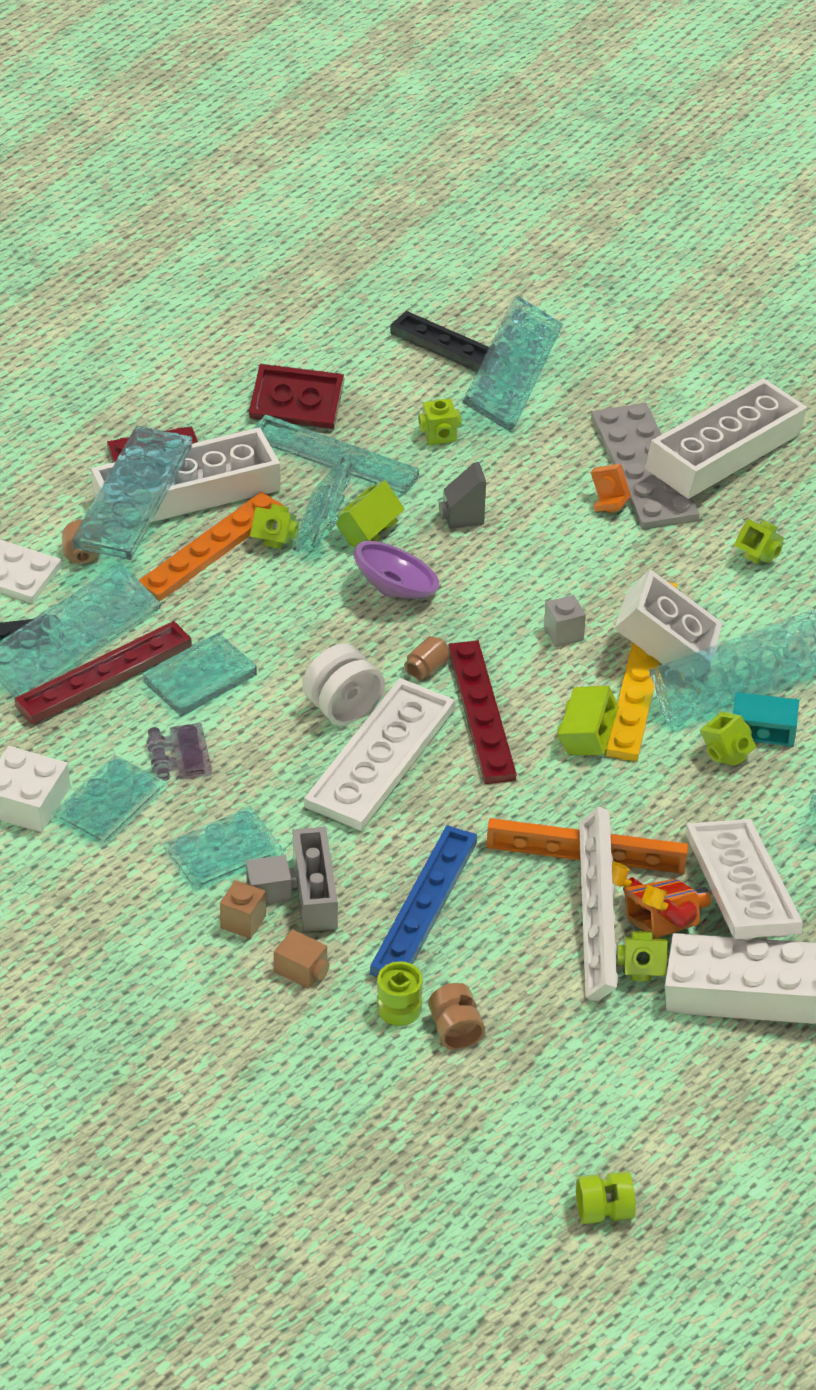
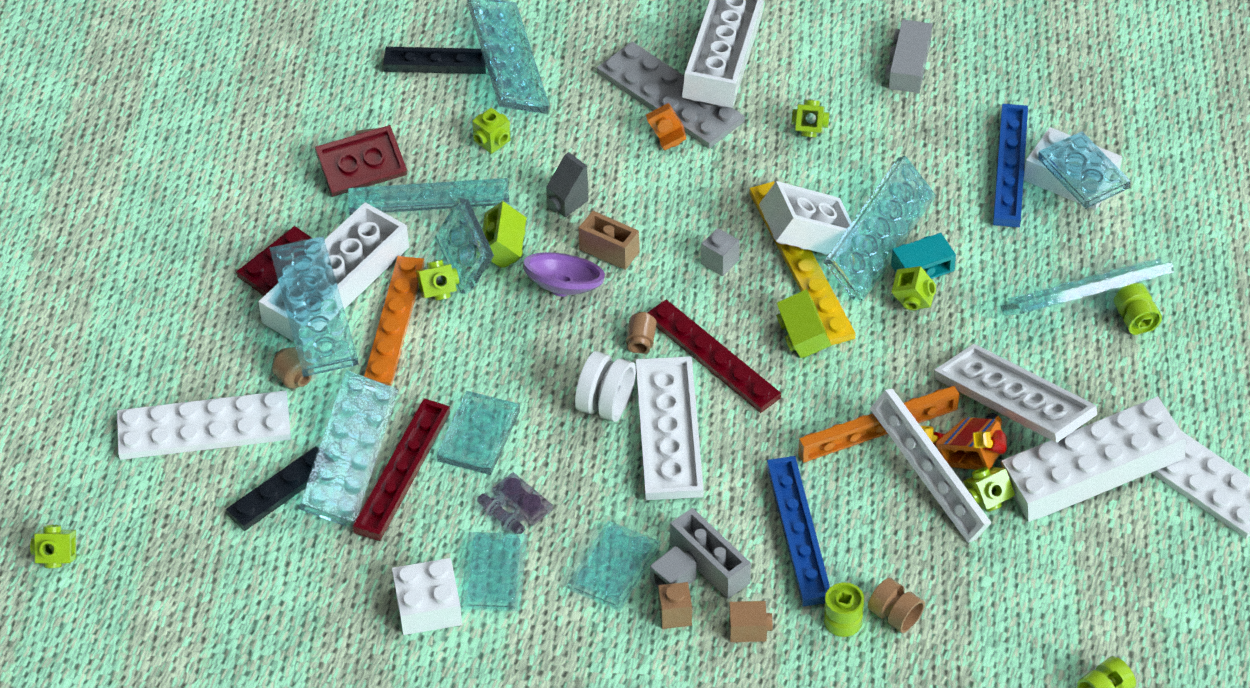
camera: 30 degrees left, 5 degrees up
none -> medium nougat brick [578,211,640,270]

